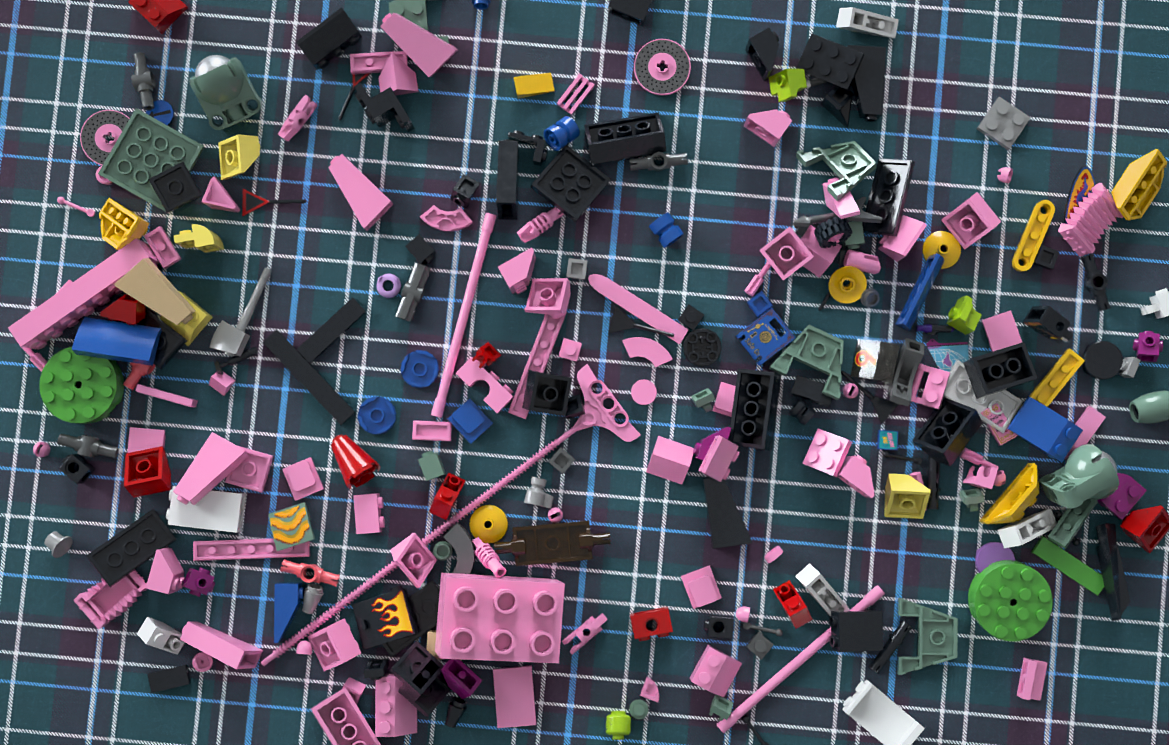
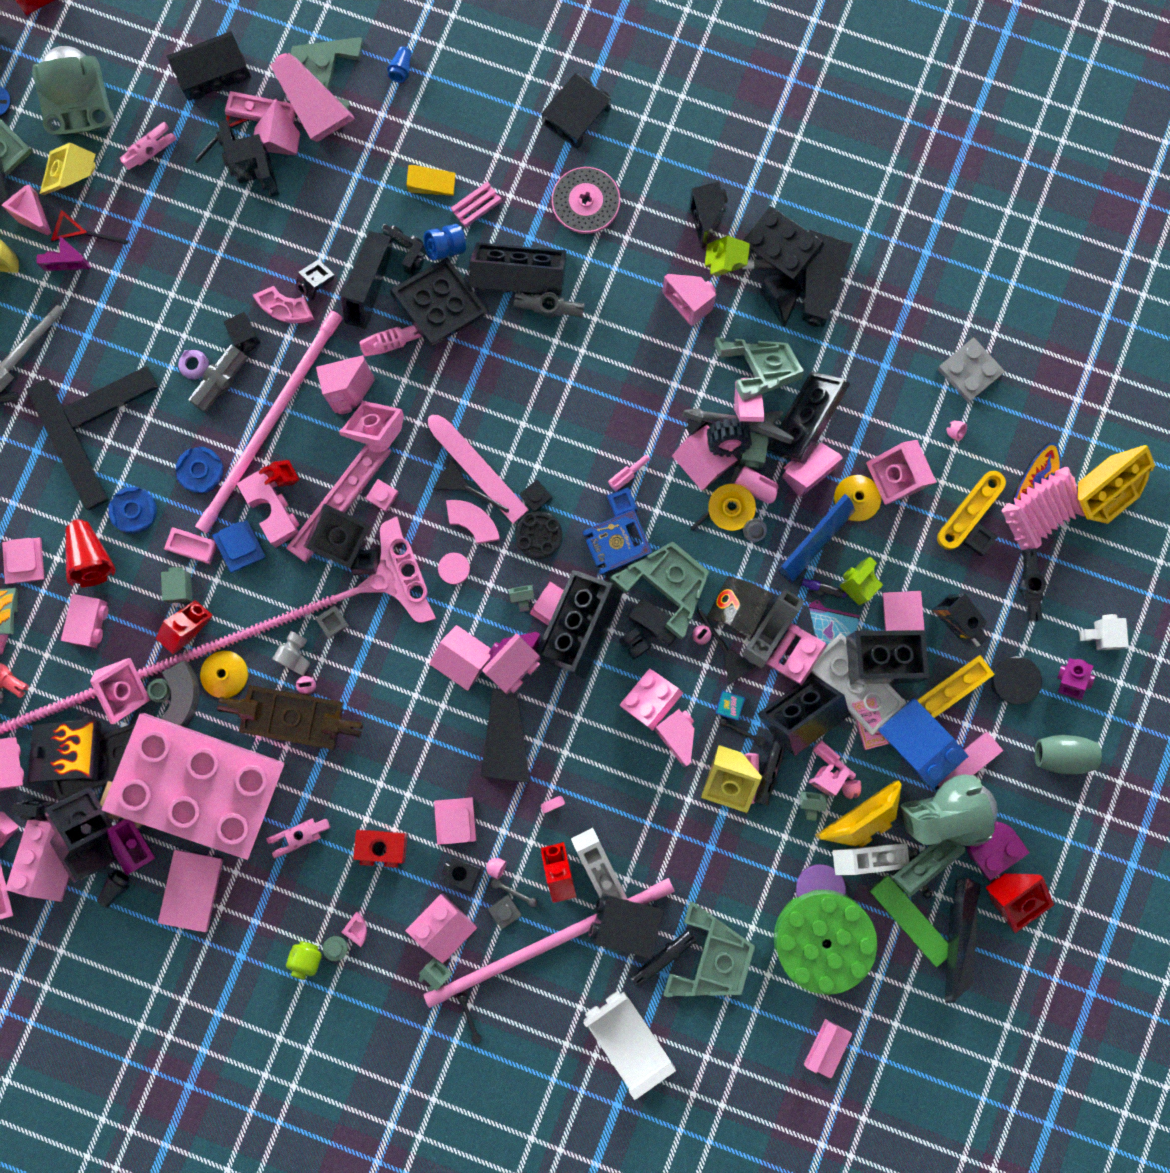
camera: 15 degrees right, 5 degrees down
bright pink slope [328,154,393,231] -> none
bright pink hinge [472,537,506,578] -> none
light grey plate [566,258,588,280] -> none
blue wheel [649,212,684,248] -> none
bright pink slope [759,227,814,281] -> none
white slope [836,7,899,39] -> none
light grey plate [1117,357,1141,378] -> none
none -> magenta slope [37,236,91,271]

